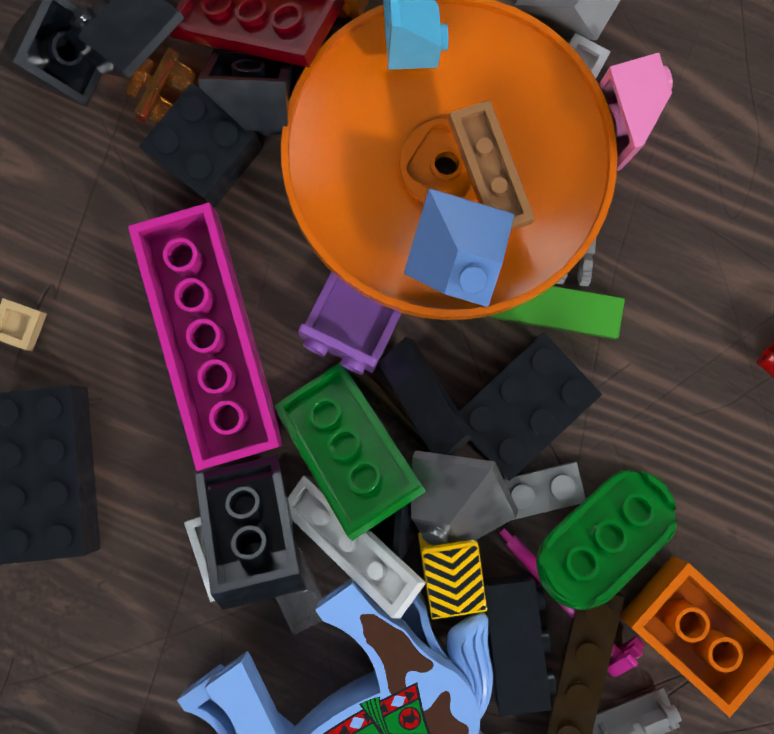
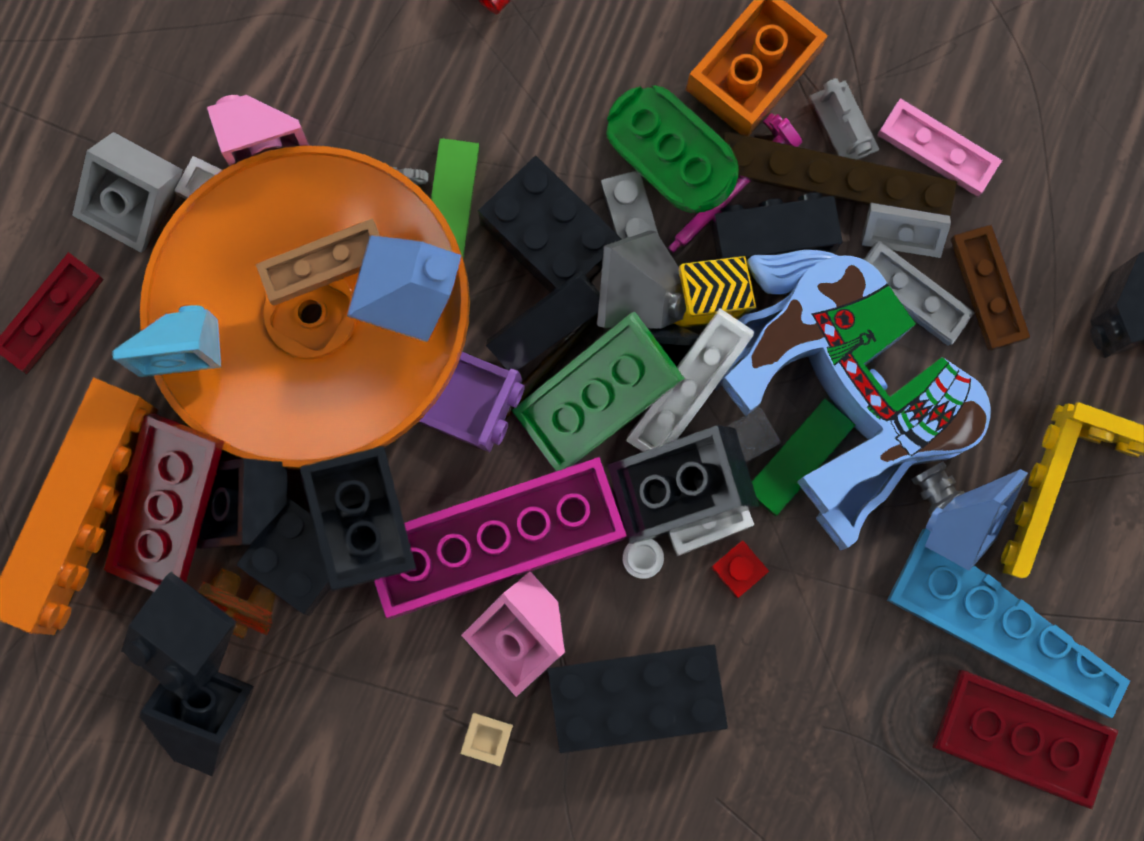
camera: 100 degrees left, 5 degrees down
none -> black slope [300,446,416,592]
none -> bright pink slope [461,571,565,697]
none -> white plate [623,539,664,579]
none -> red plate [710,540,769,598]
none -> green tile [752,399,855,517]

